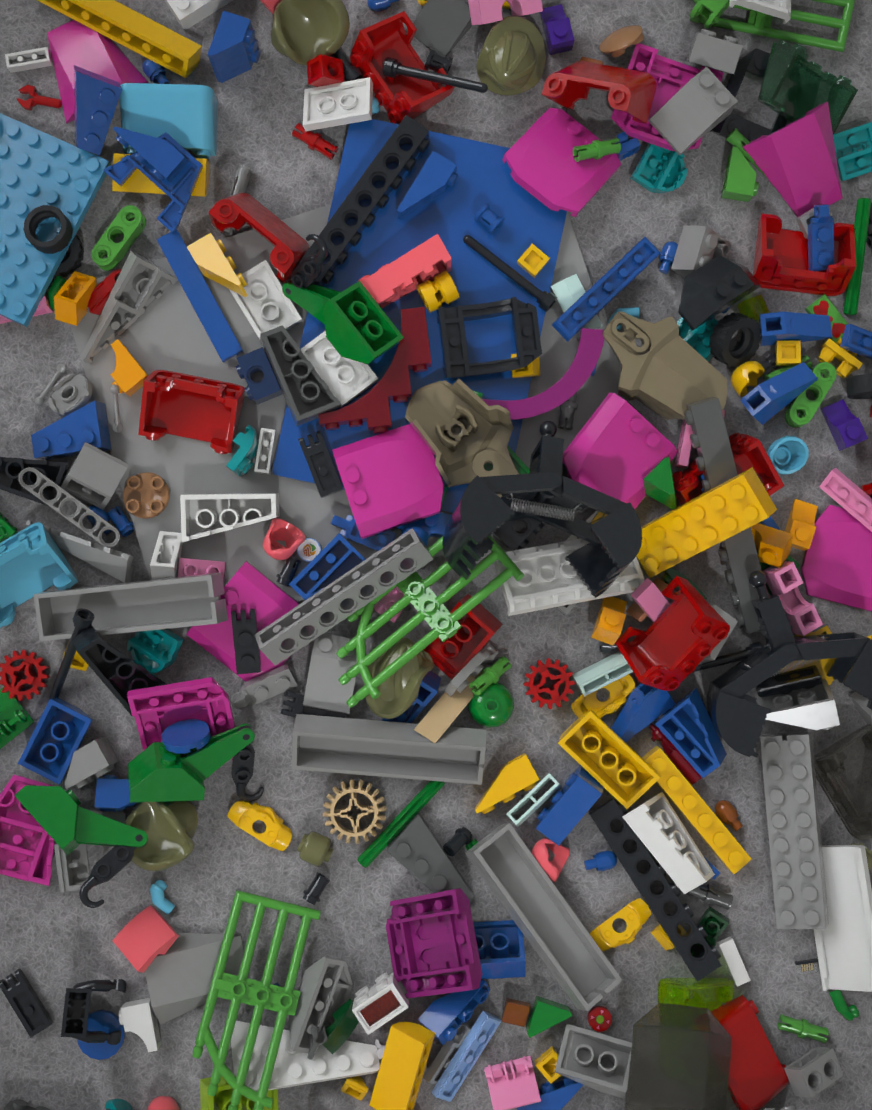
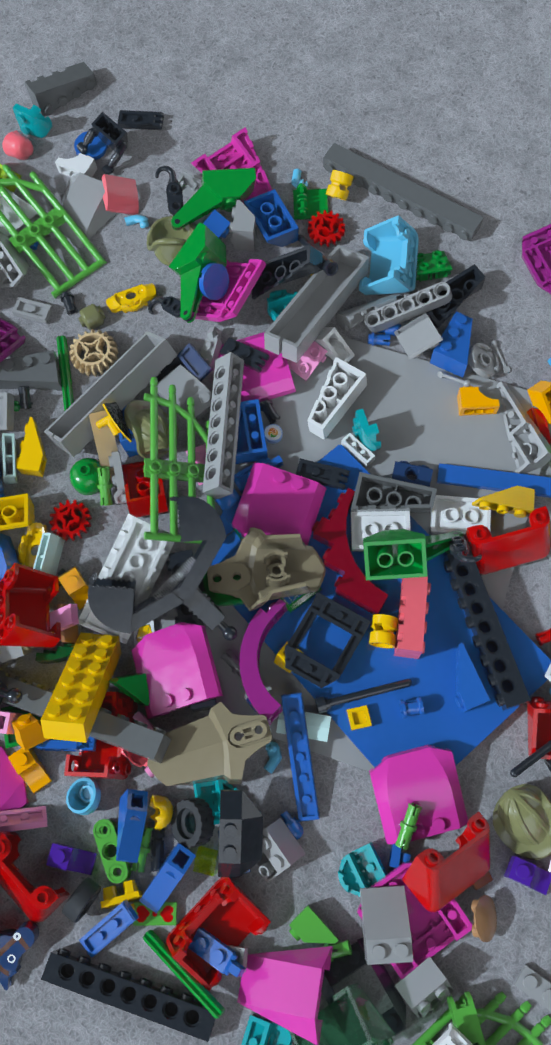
camera: 135 degrees right, 15 degrees down
medium nougat dish [123,472,170,519] -> none
red windscreen [138,370,245,454] -> none
coral hair [263,518,306,560] -> none
yellow tile [775,341,801,366] -> none
none -> light grey plate [12,297,53,324]
none -> shield [96,402,132,443]
none -> dark blue tile [177,343,213,382]

